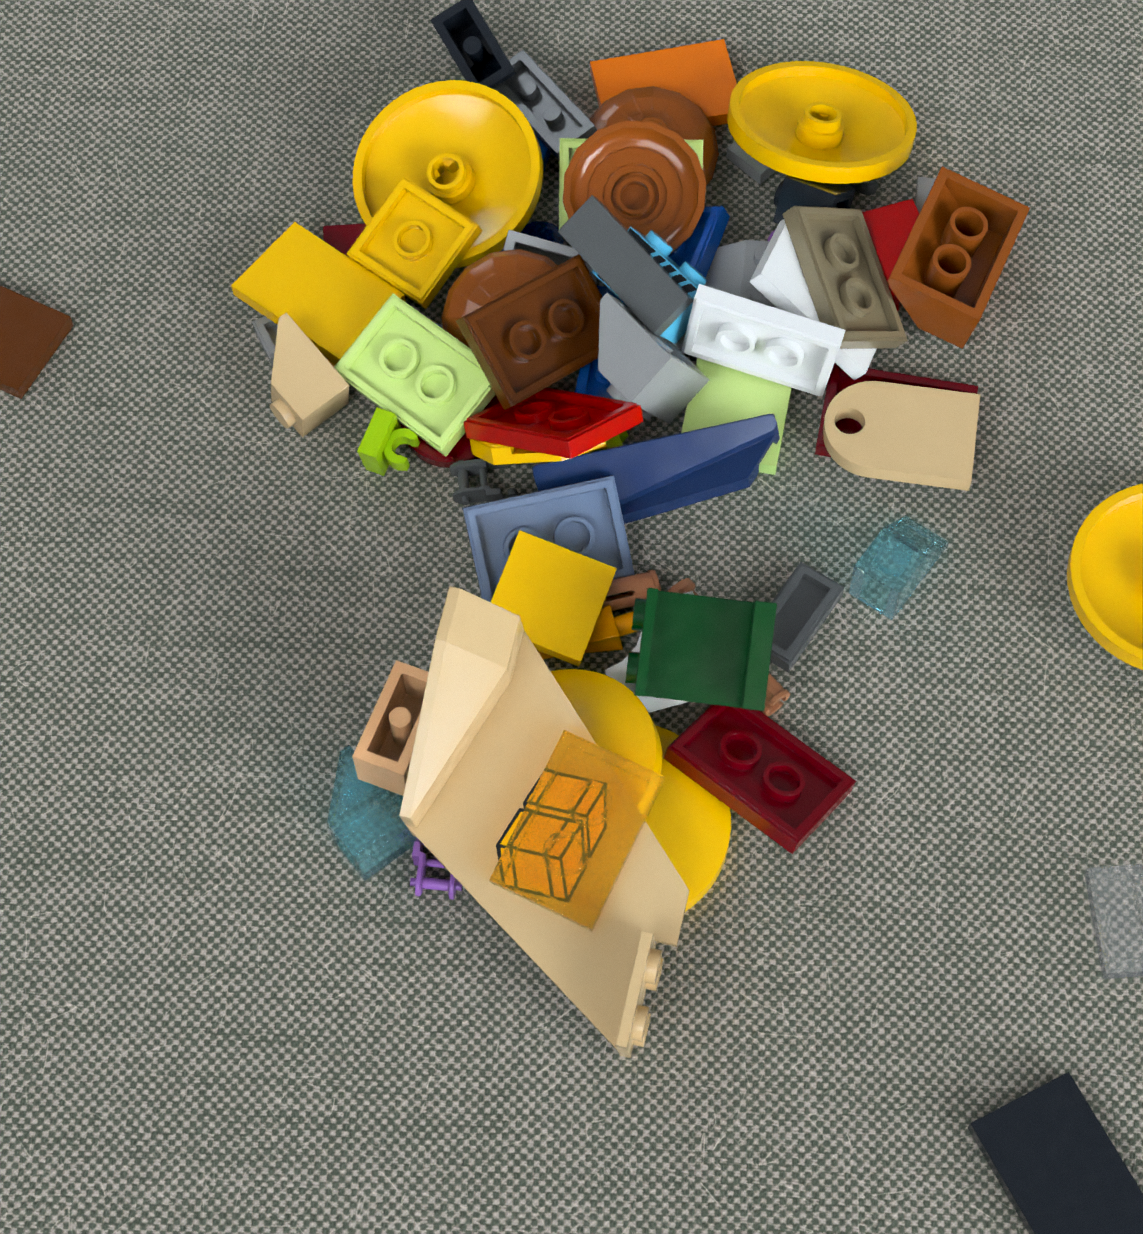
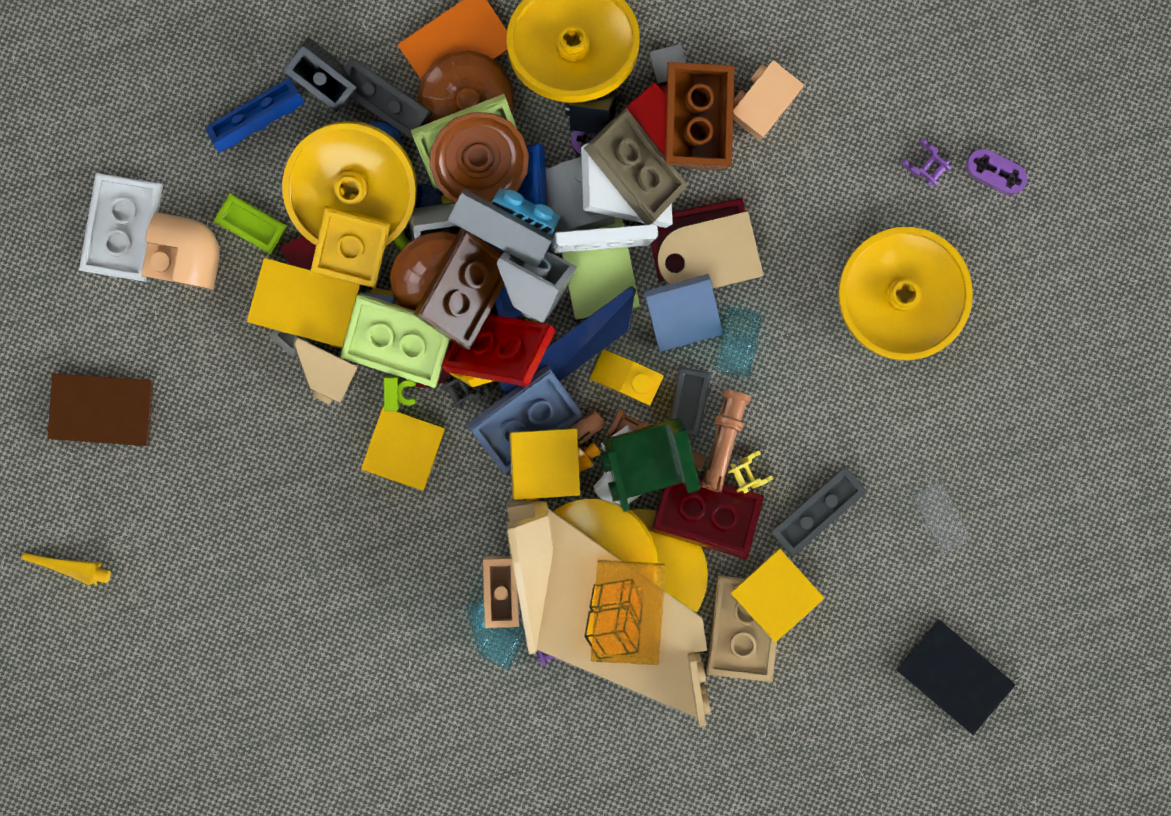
camera: 30 degrees left, 25 degrees up
none -> white tile [79,173,163,282]
none -> light nougat brick [141,212,220,291]
none -> blue plate [205,77,305,153]
none -> lime tile [213,193,288,255]
none -> yellow tile [361,407,446,491]
none -> yellow slope [589,349,664,406]
none -> sand blue tile [644,274,723,352]
none -> nougat pin [701,389,751,492]
none -> tan tile [706,575,777,682]
none -> light yellow piece [727,450,773,494]
none -> yellow tile [730,548,825,643]
none -> light nougat brick [733,60,804,141]
none -> dark grey plate [770,466,868,557]

